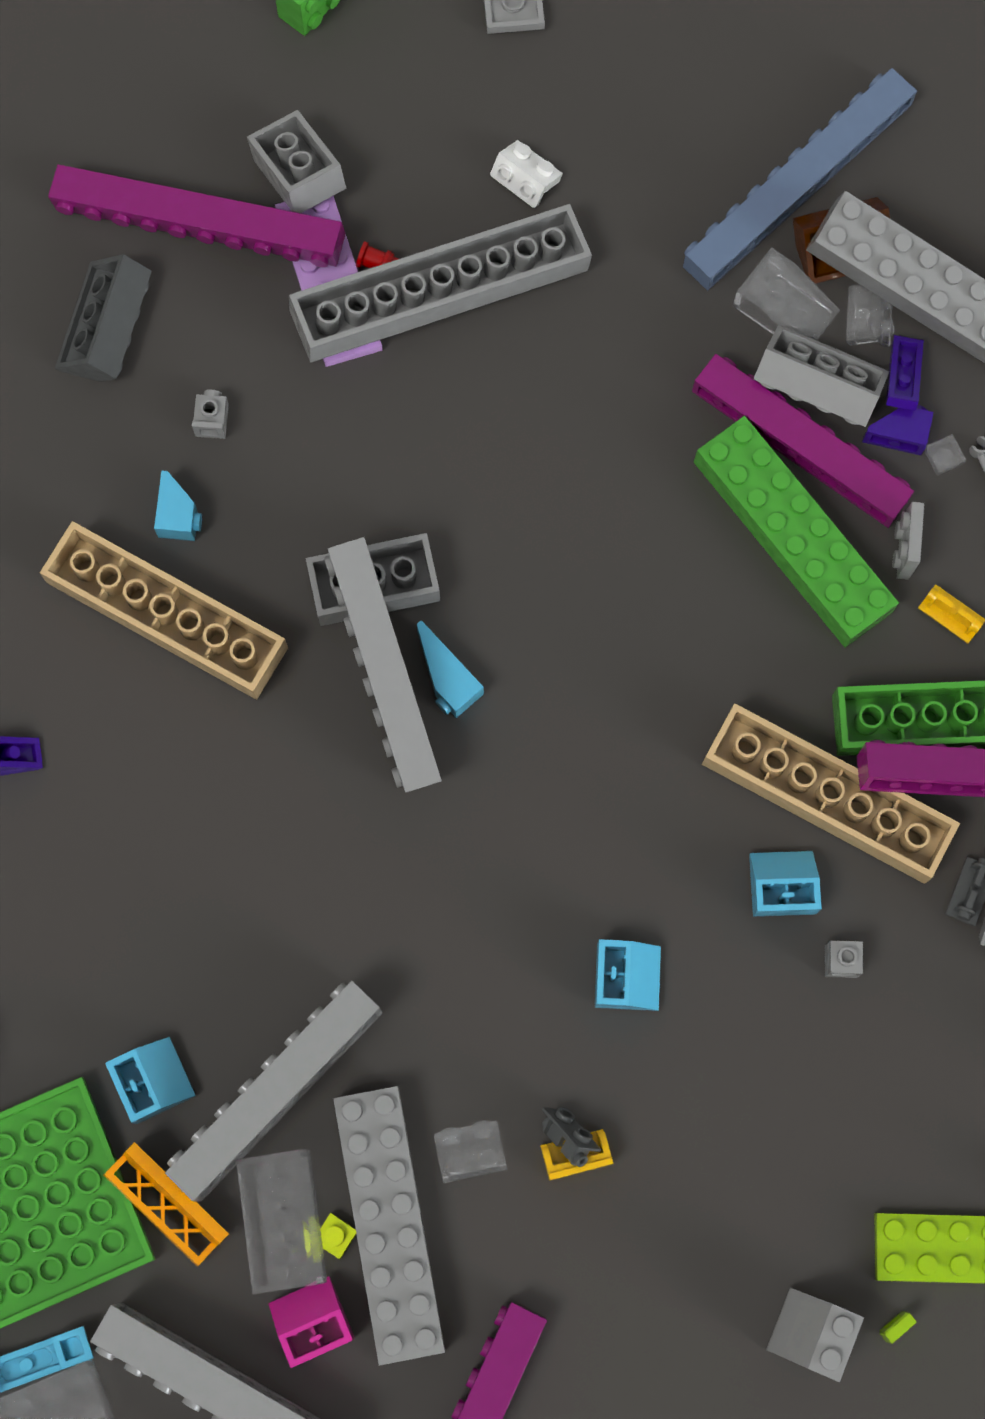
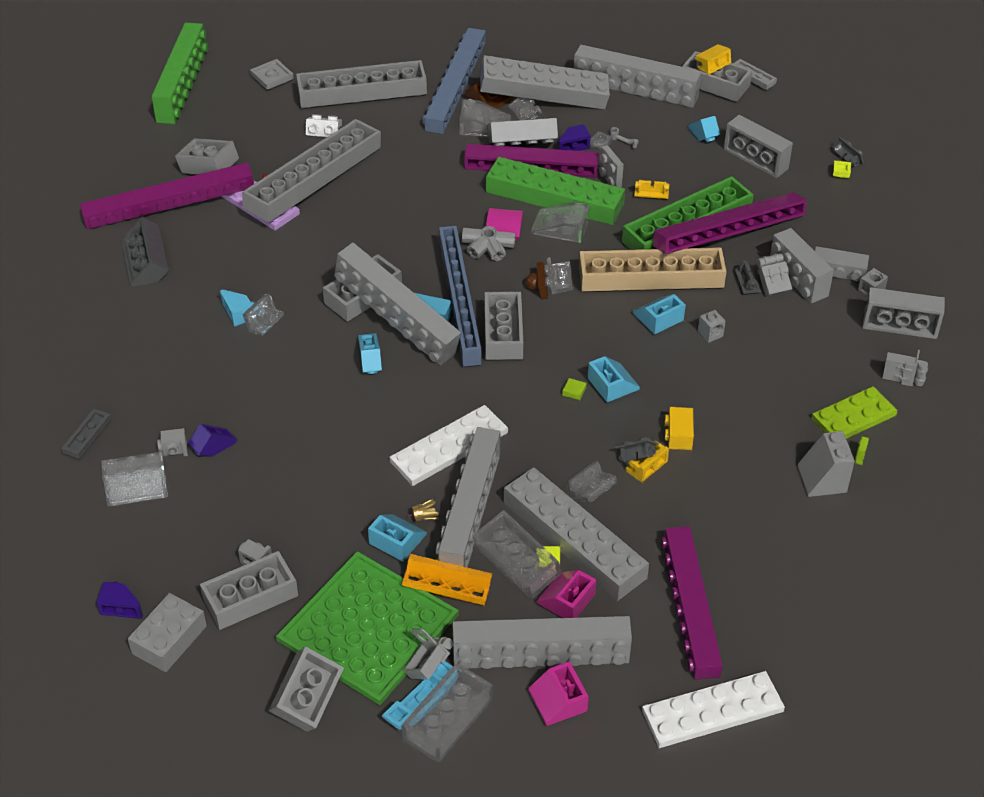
camera: 30 degrees left, 30 degrees down
tan brick [40,521,288,700] -> none
light grey brick [192,390,229,439] -> none
dark purple plate [886,335,924,411] -> none
none -> clear bracket [242,293,284,335]
none -> light grey brick [296,60,427,108]
none -> medium azure slope [358,333,382,374]
none -> white plate [390,405,508,486]
none -> light grey piece [403,628,453,680]
none -> pearl gold piece [408,499,439,522]
none -> sand blue brick [439,226,481,367]
none -> light grey piece [462,226,516,262]
none -> light grey brick [485,292,523,360]
none -> dark pink slope [486,208,523,240]
none -> reddish brown tile [525,261,548,299]
none -> clear slope [531,202,590,243]
none -> clear bracket [545,257,573,294]
none -> lime tile [562,378,587,400]
none -> yellow brick [665,407,694,450]

